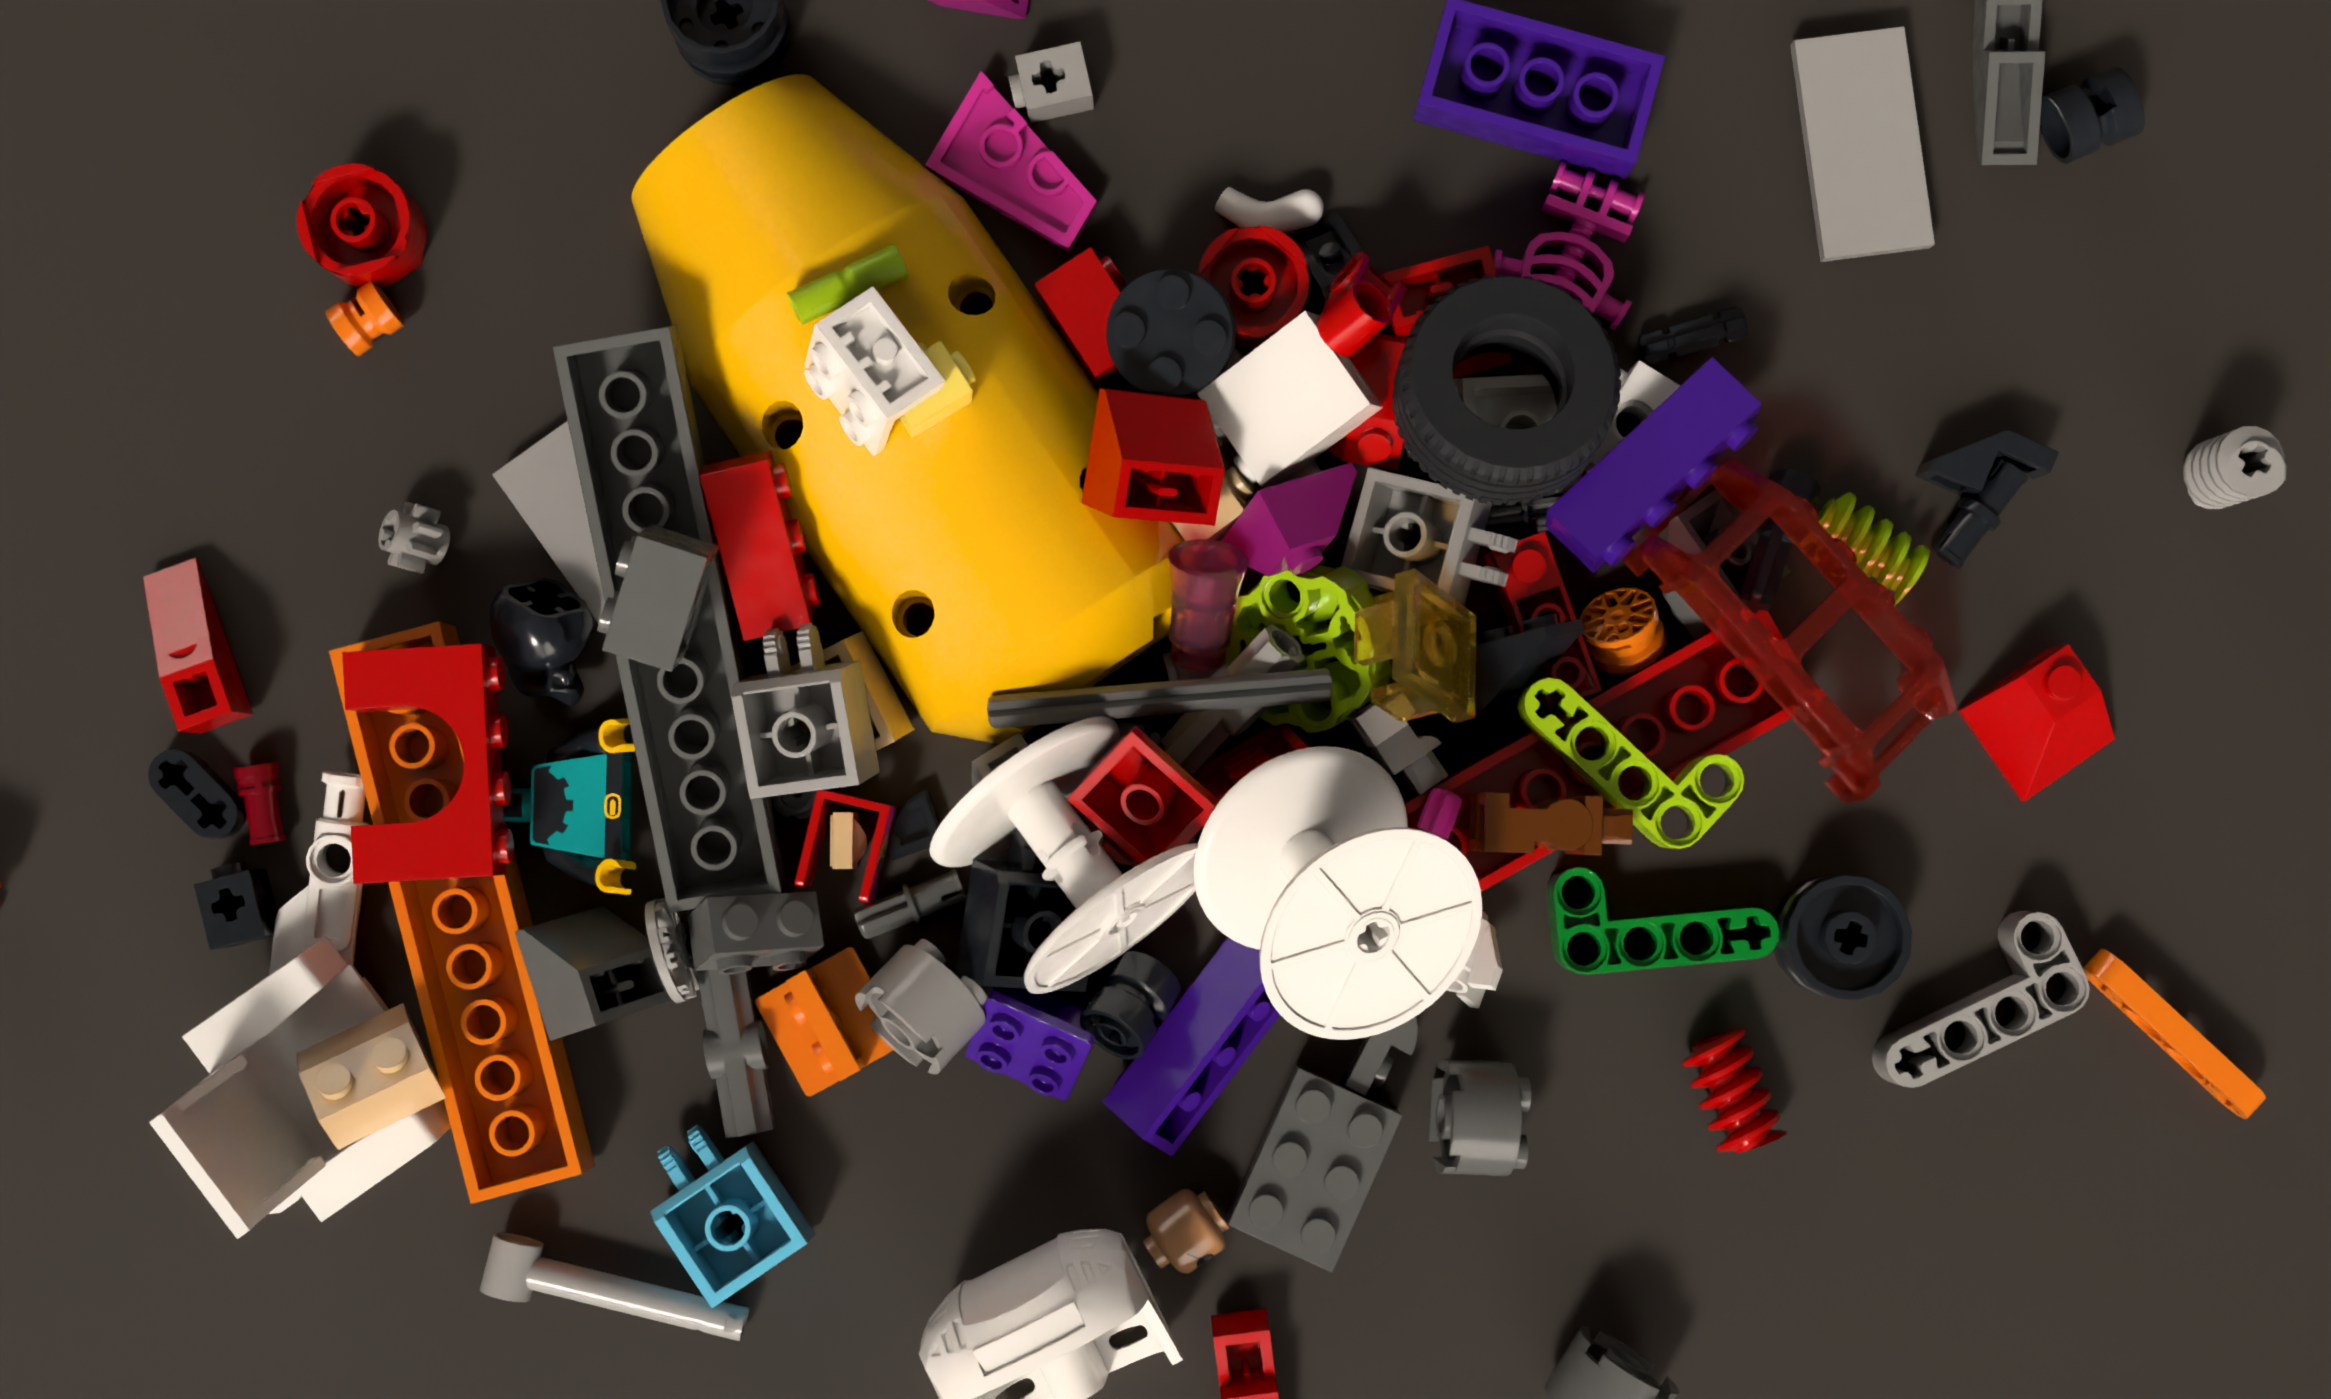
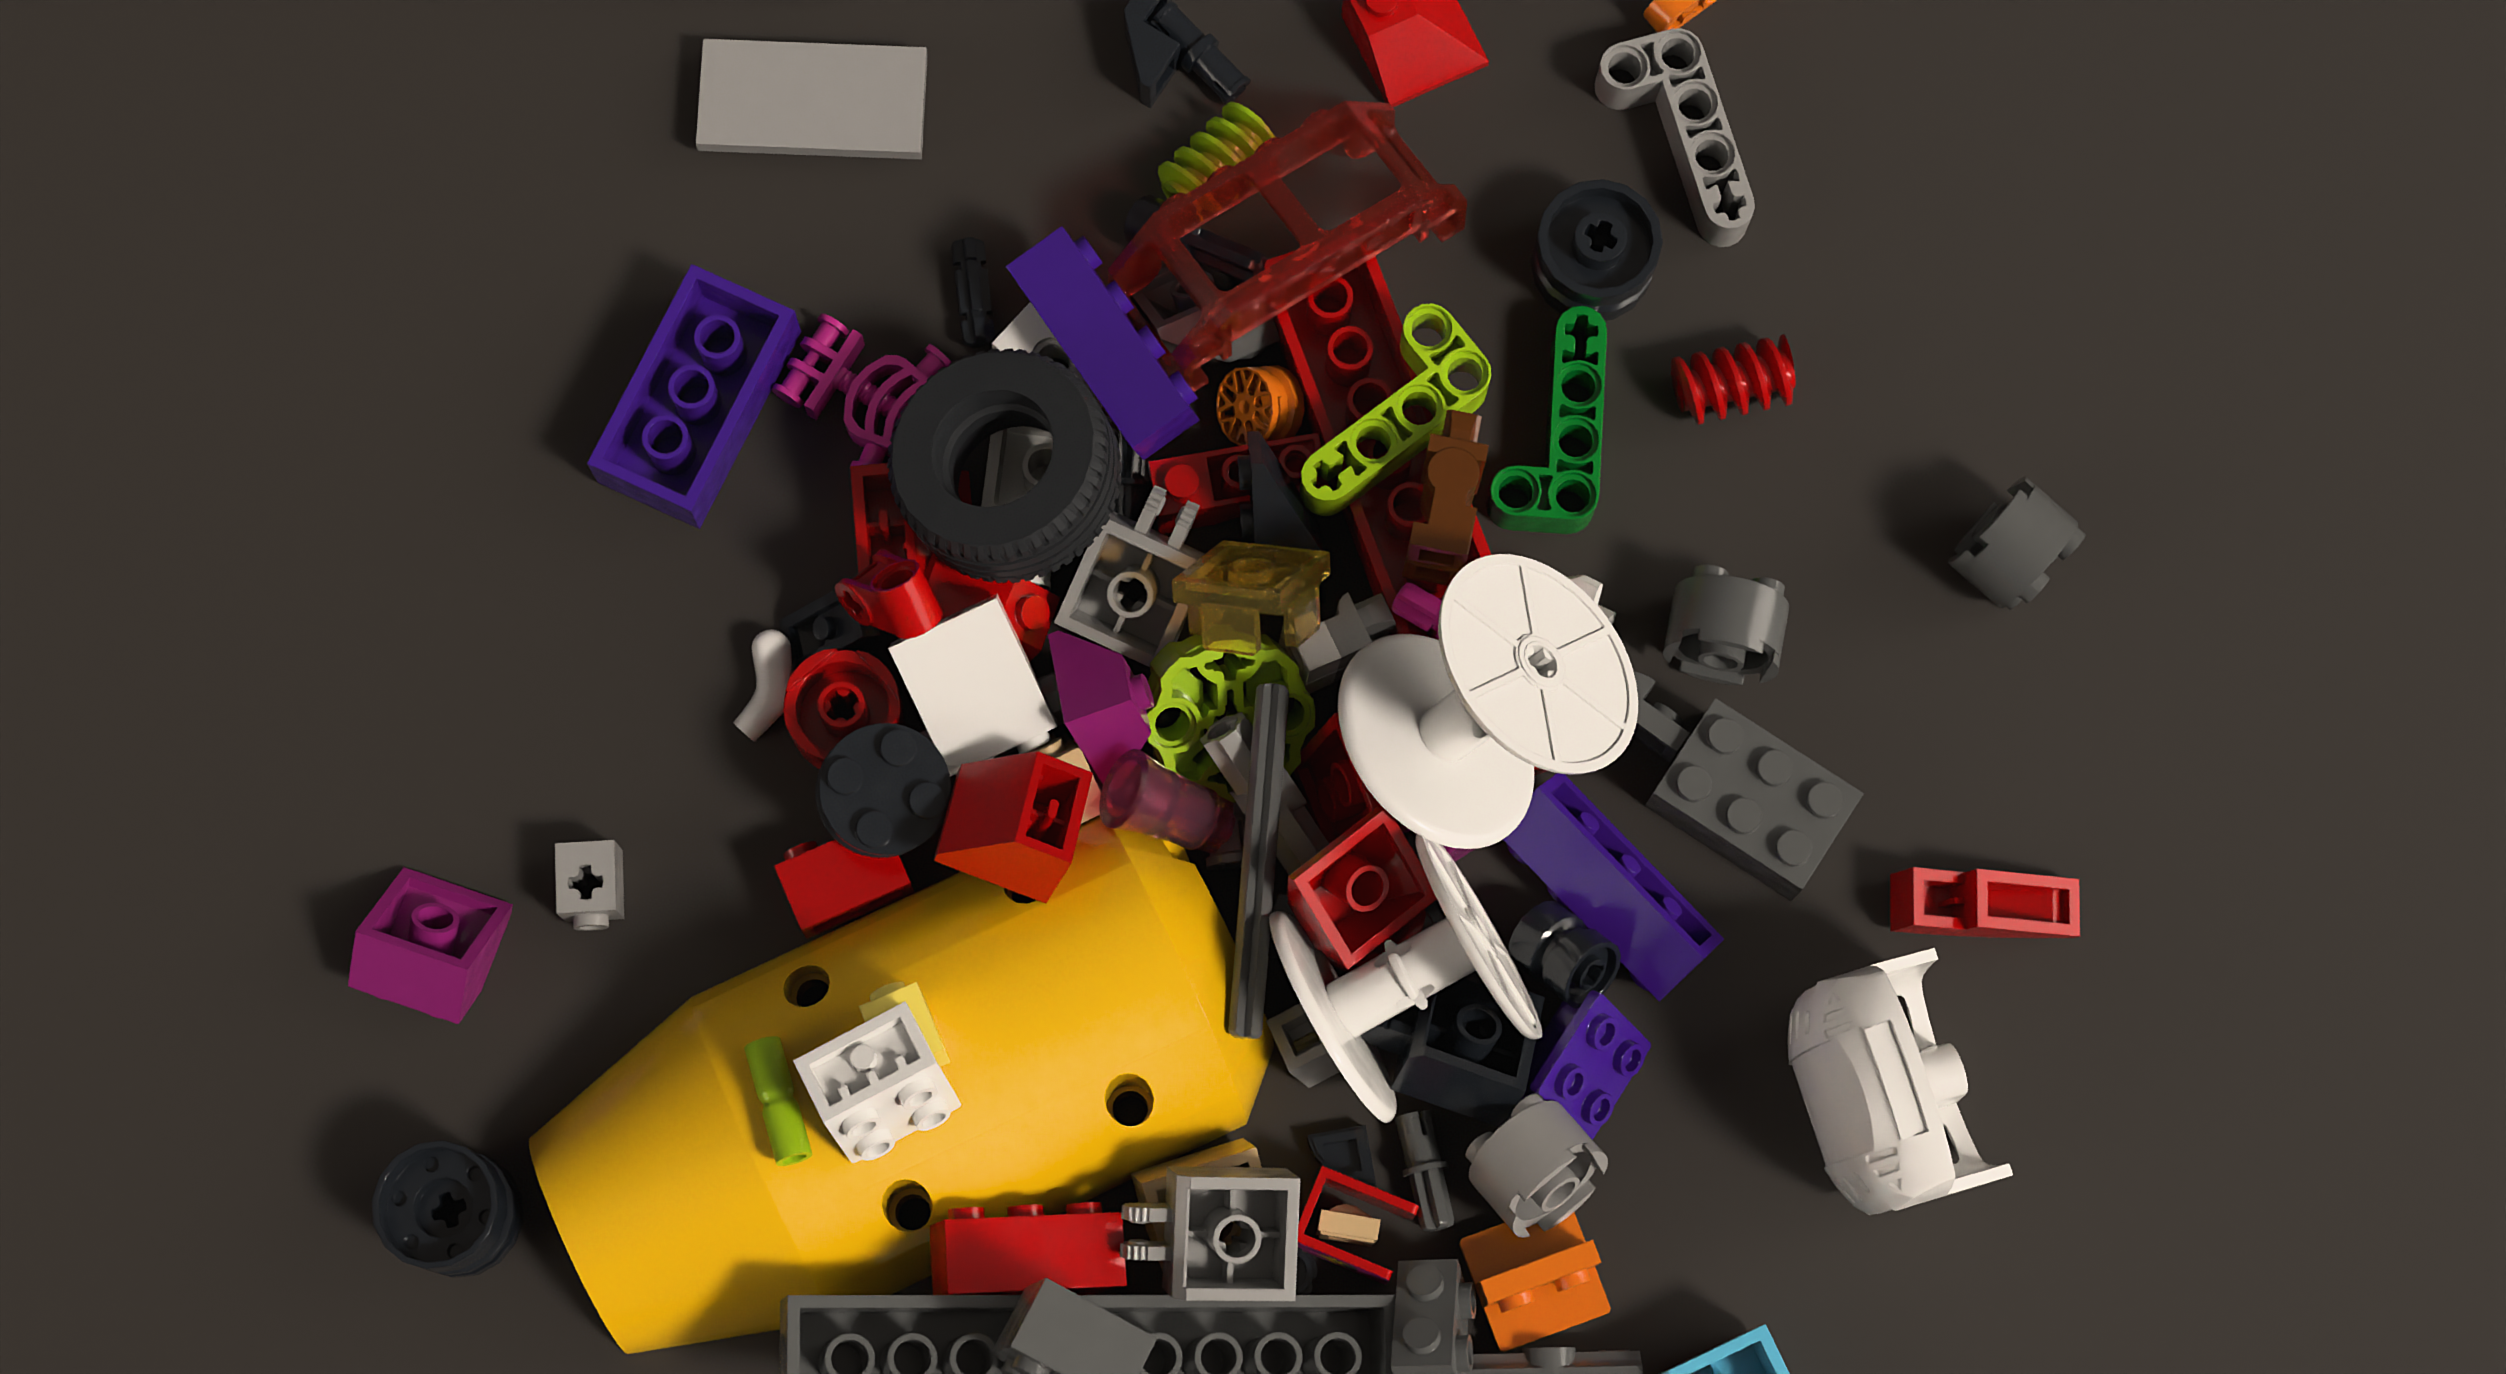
camera: 85 degrees left, 10 degrees down
dark pink wing [925,71,1097,253] -> none
medium nougat head [1143,1189,1230,1274] -> none

